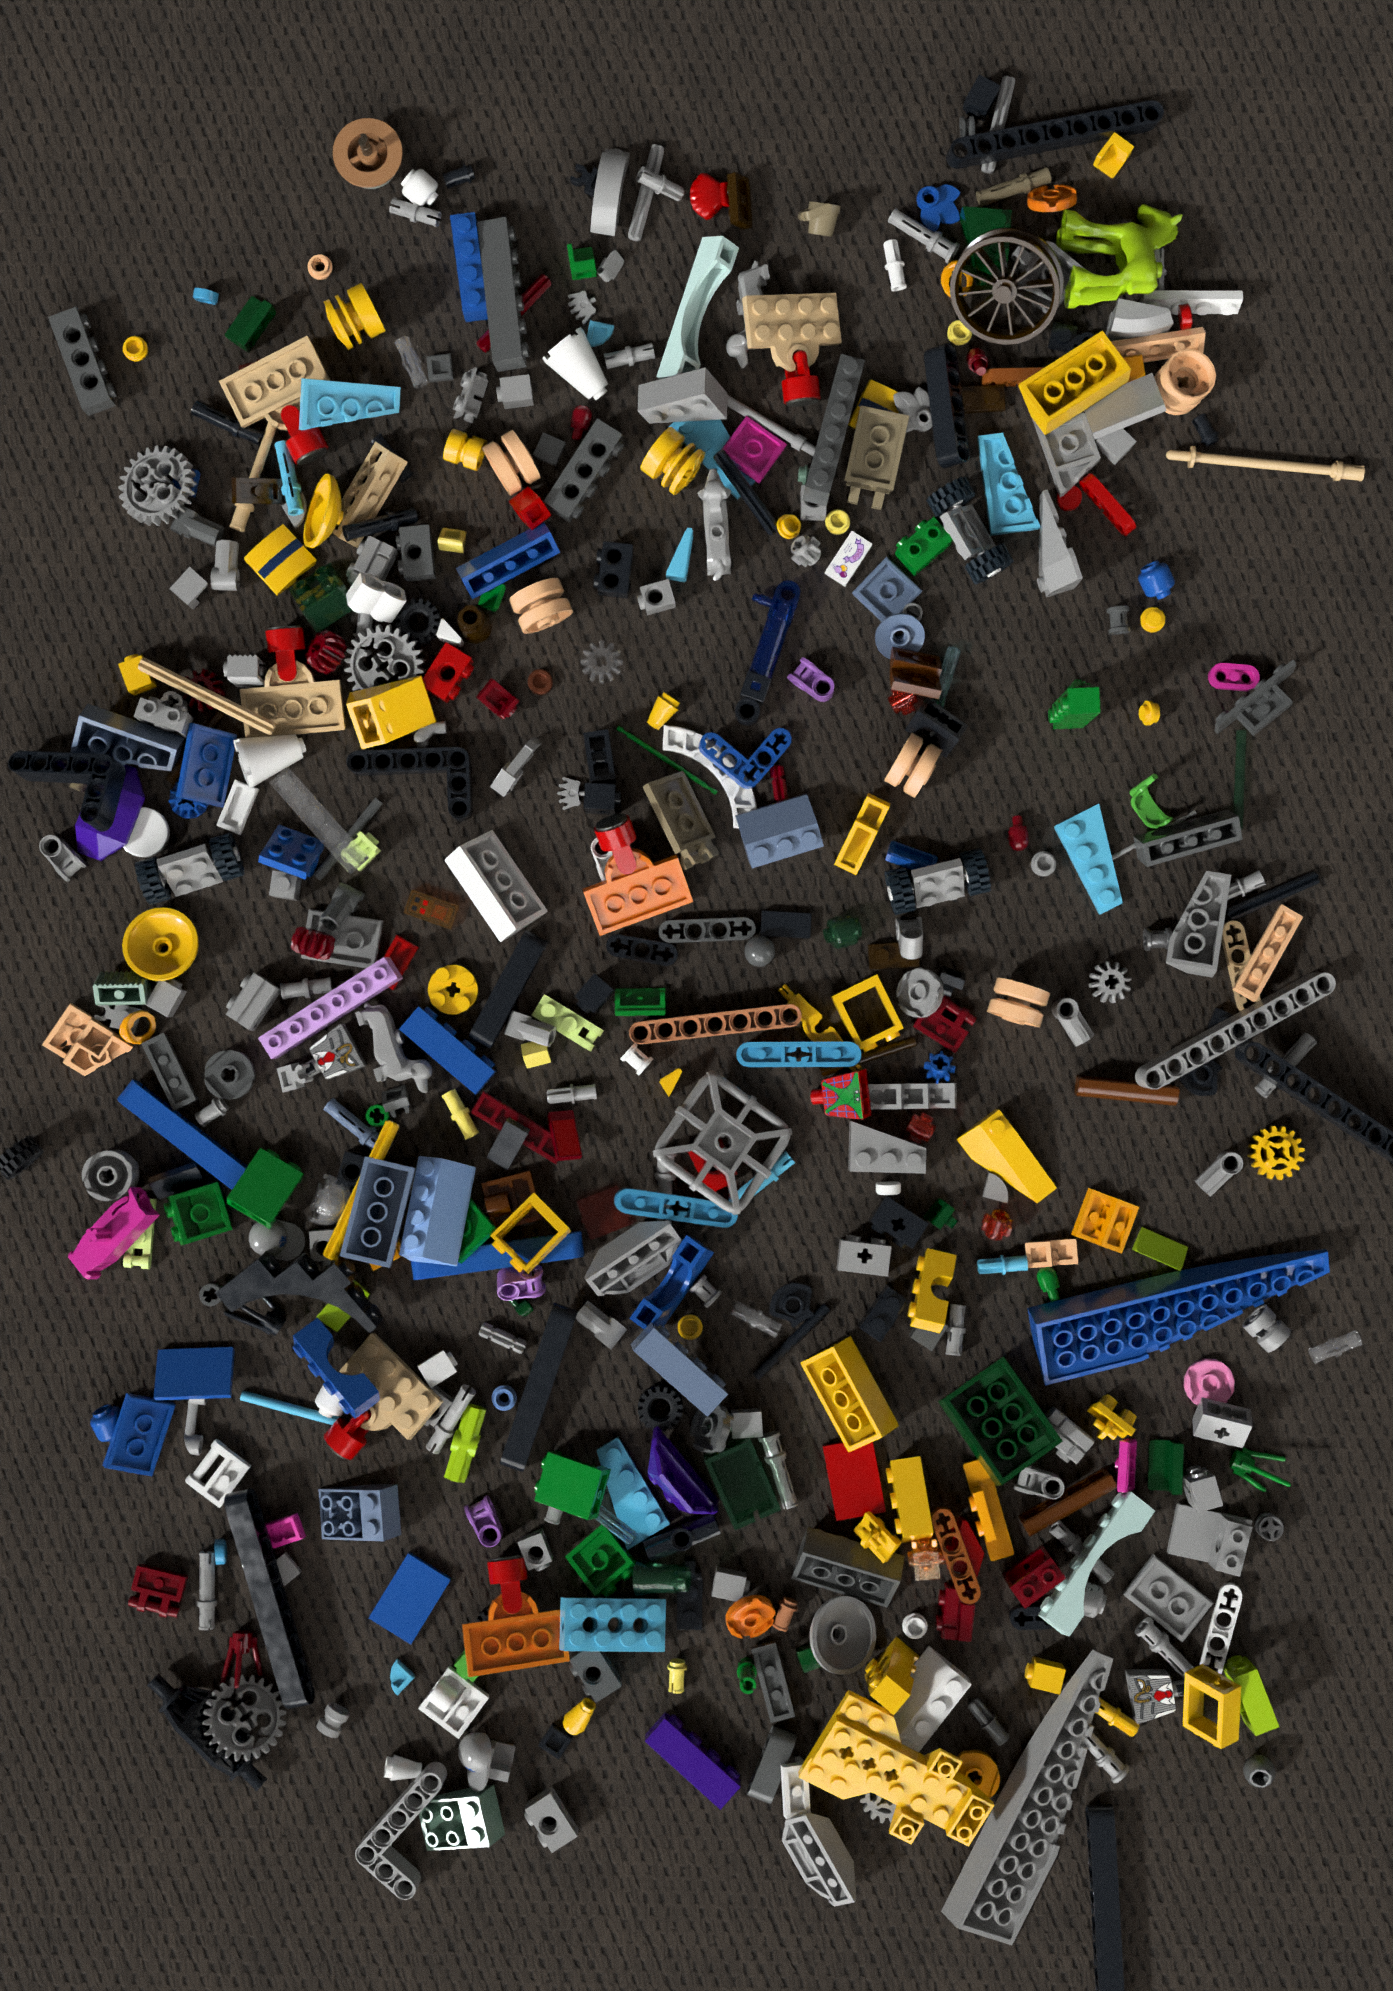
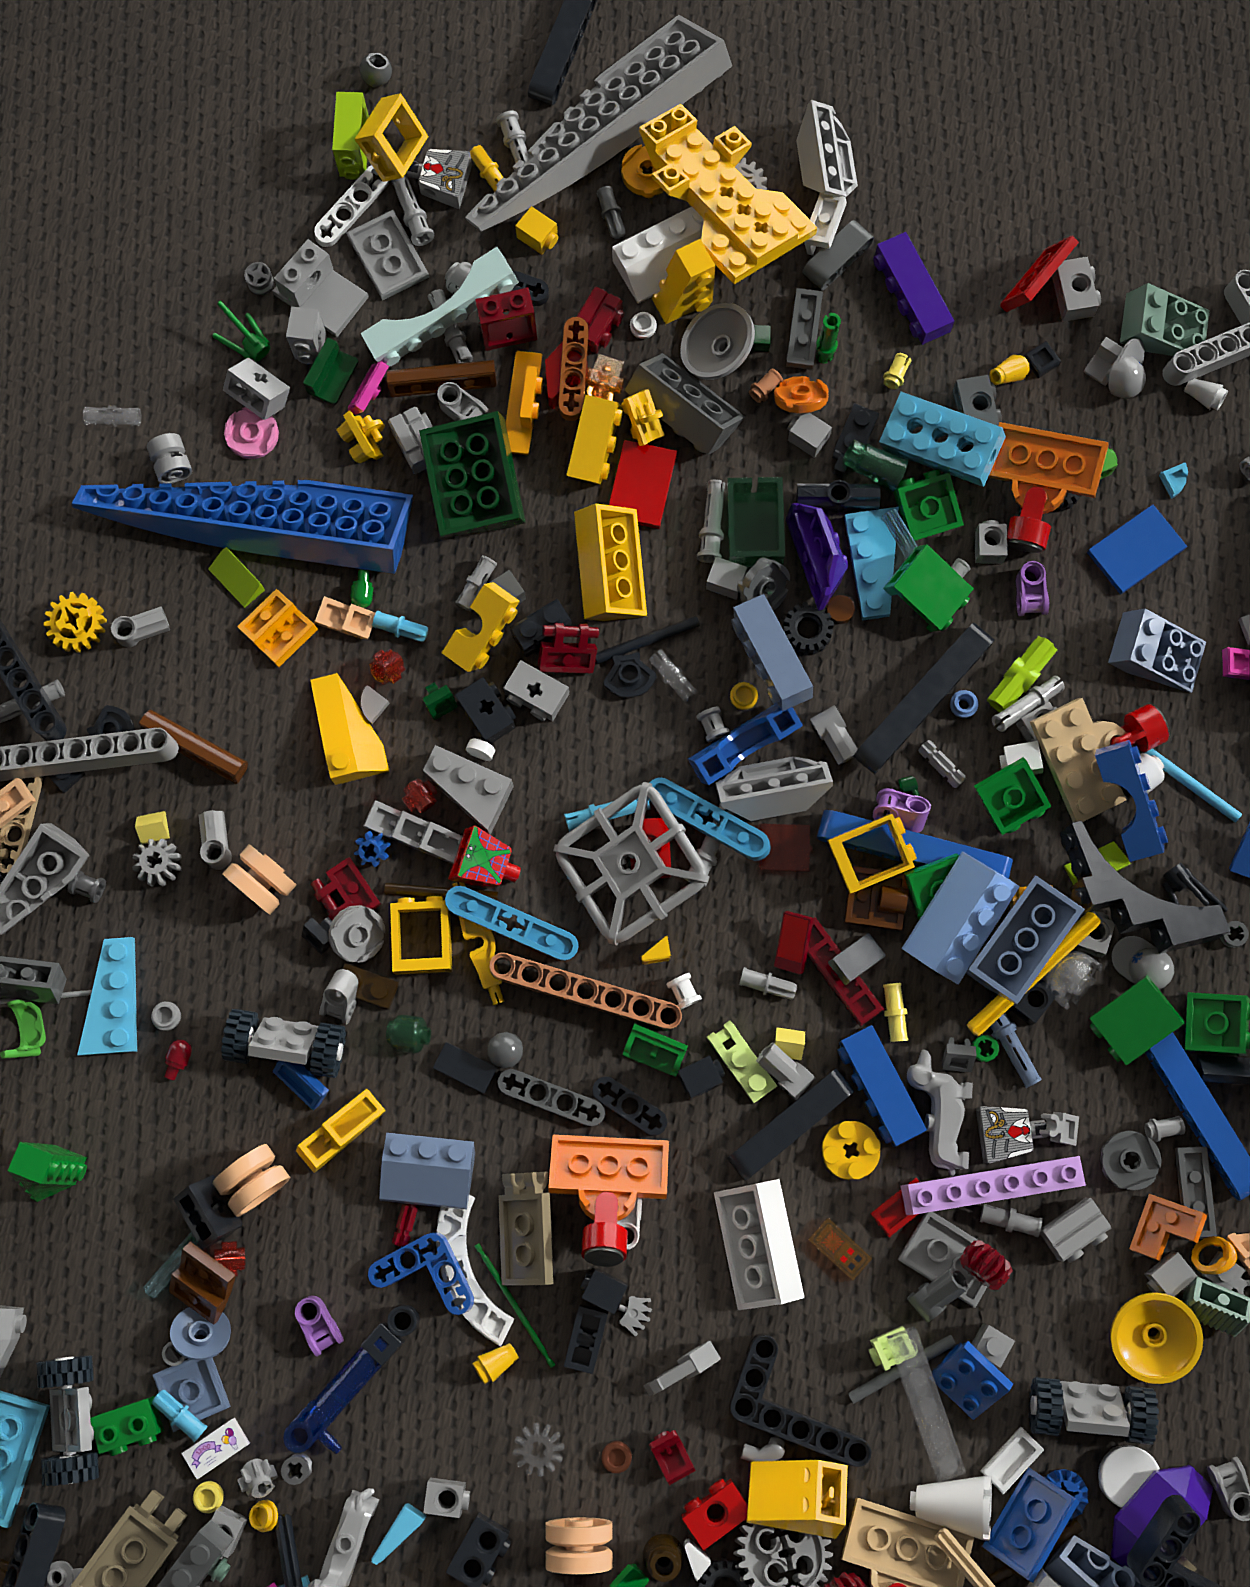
camera: 155 degrees left, 10 degrees down
white plate [418,1665,490,1739] -> none
none -> light yellow slope [135,811,170,844]
none -> medium azure axle [152,1390,208,1442]
none -> flat silver bush [281,1453,312,1485]
none -> dark red plate [537,623,599,673]
none -> reddish brown tile [826,595,855,624]
none -> green plate [974,757,1051,835]
none -> red tile [1000,236,1079,312]
none -> orange plate [1129,1194,1207,1261]

